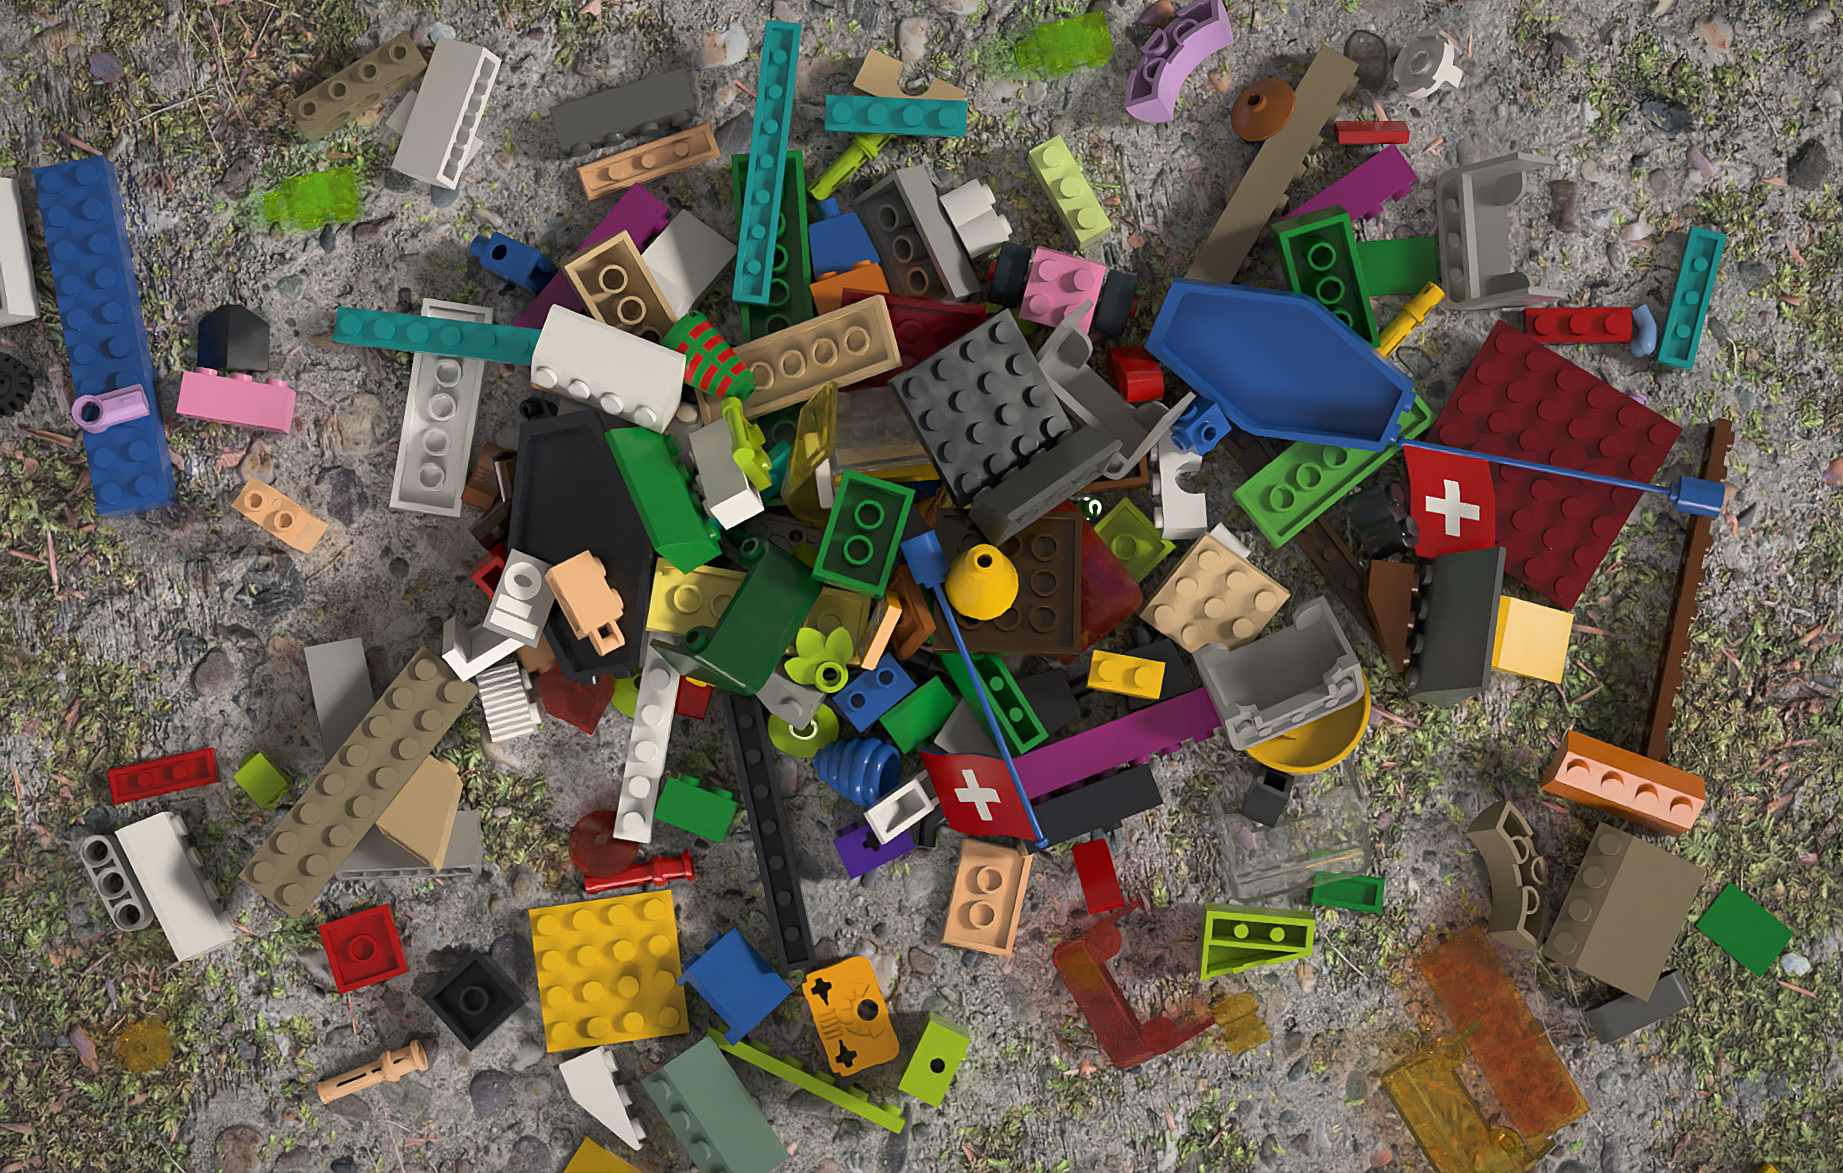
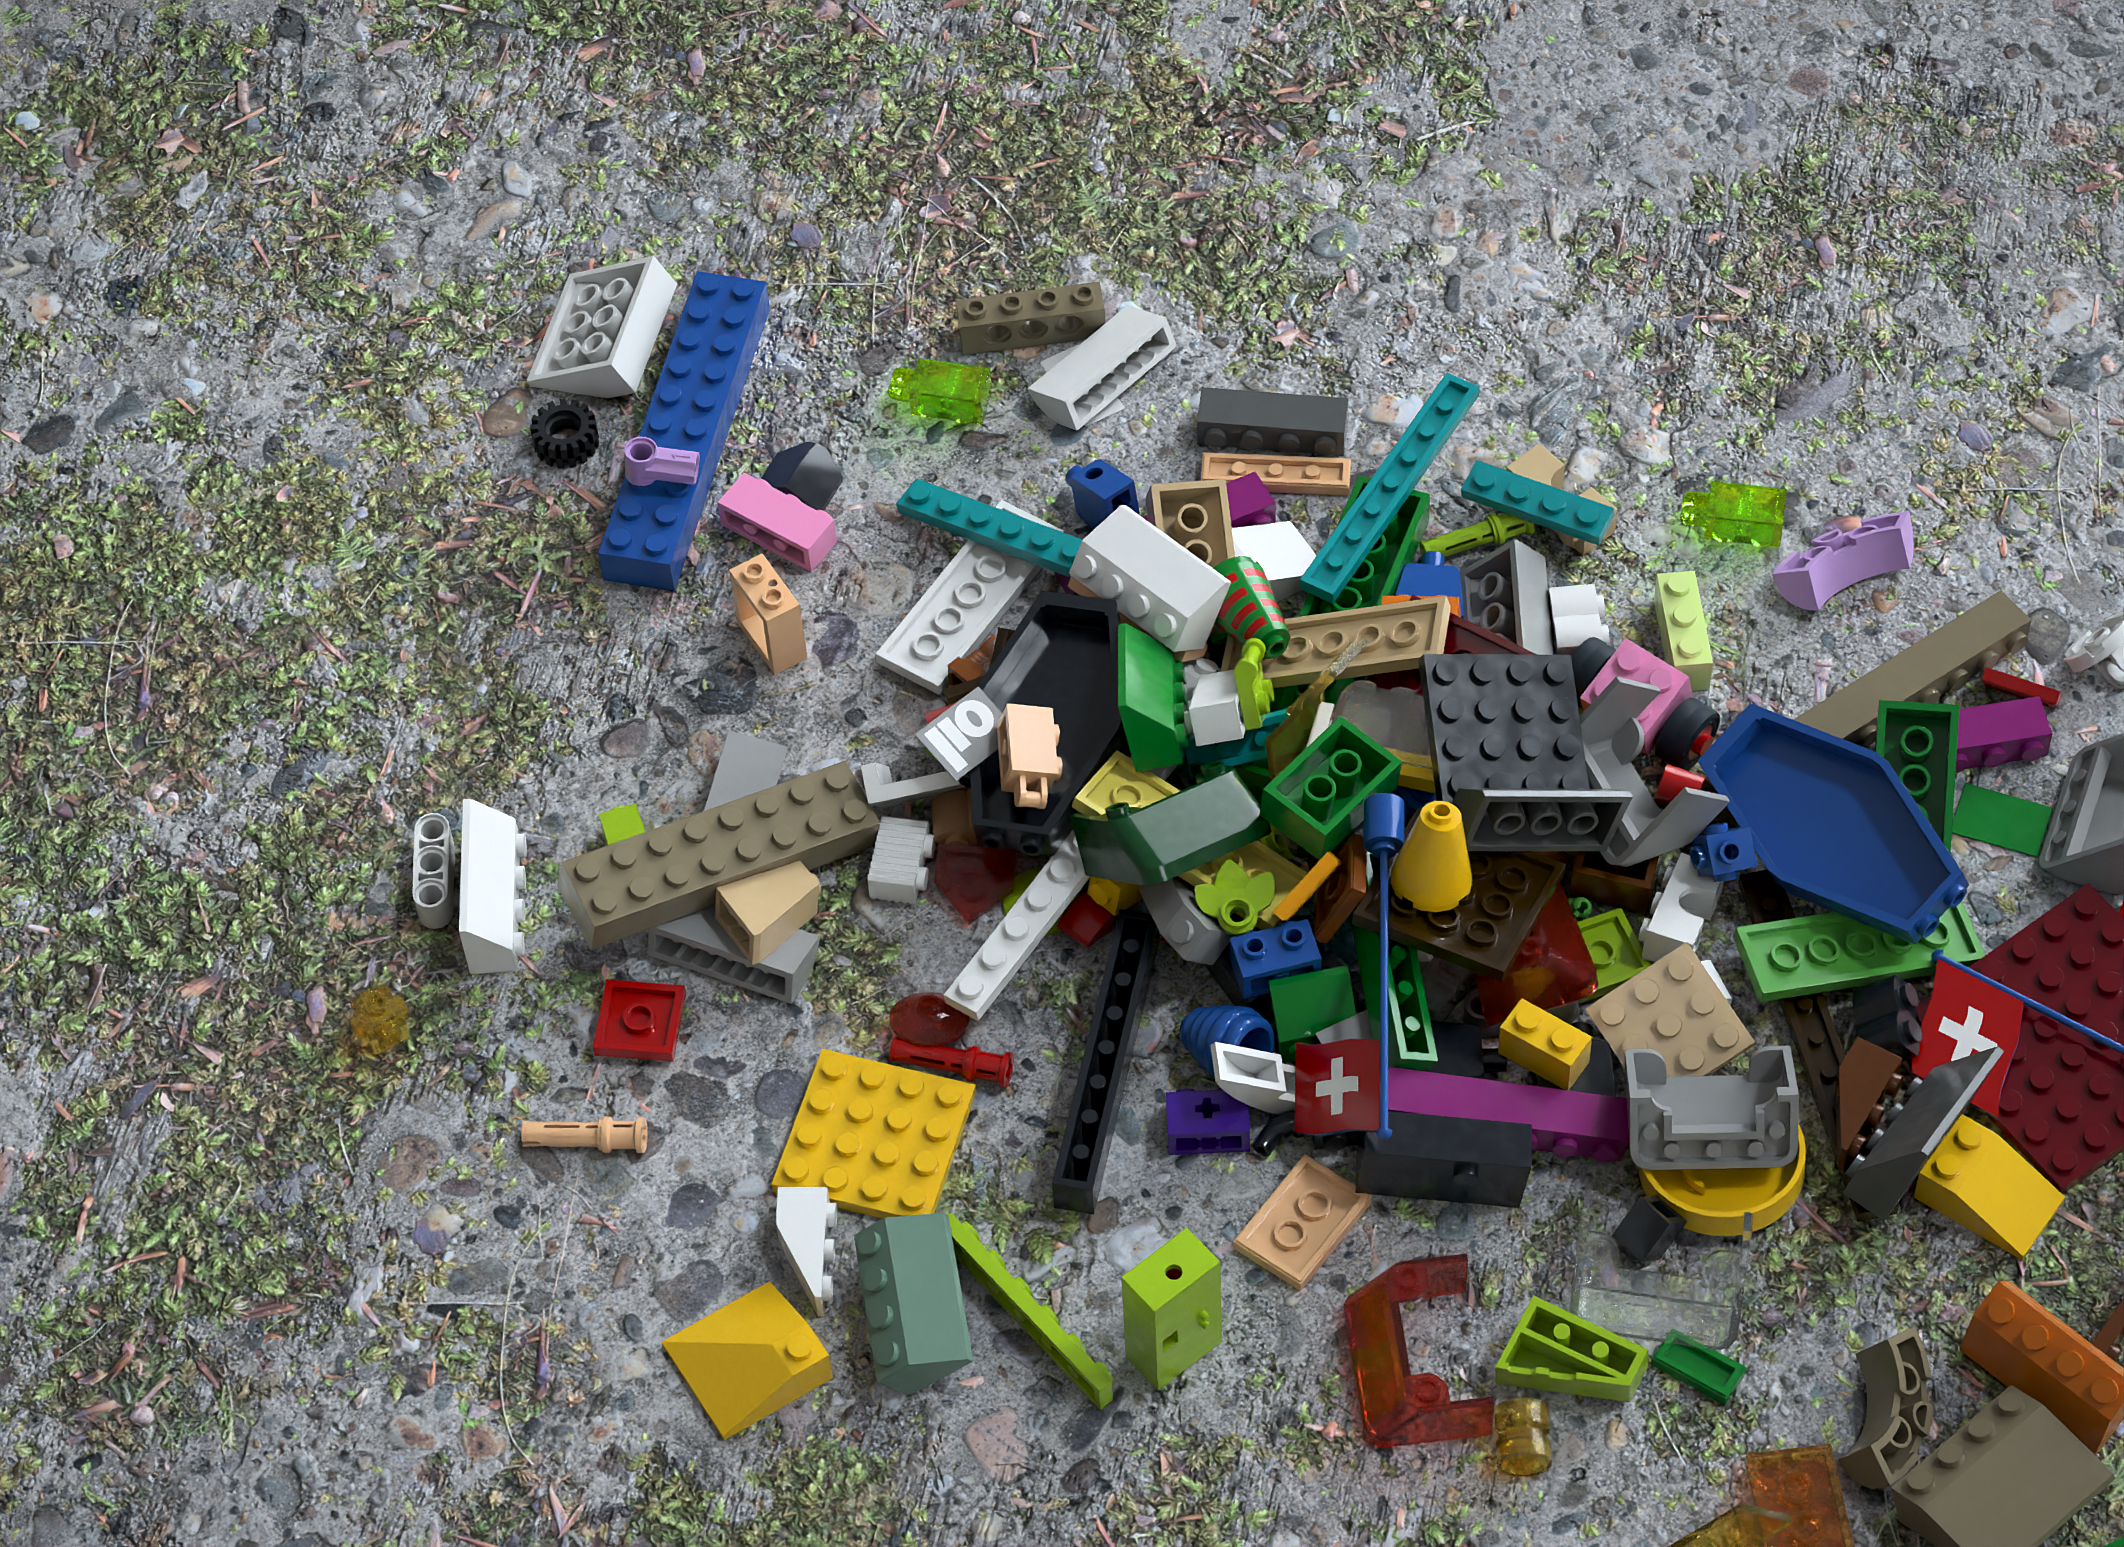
camera: 30 degrees right, 30 degrees down
red tile [106,747,221,805] -> none
black brick [422,947,530,1052] -> none
green brick [653,772,740,843] -> none
blue panel [676,927,792,1046] -> none
lime dish [768,704,839,758] -> none
light orange axle [802,954,900,1077] -> none
red slope [1071,838,1124,915] -> none
dark orange dish [1230,78,1295,141] -> none
yellow pin [1375,281,1445,358] -> none

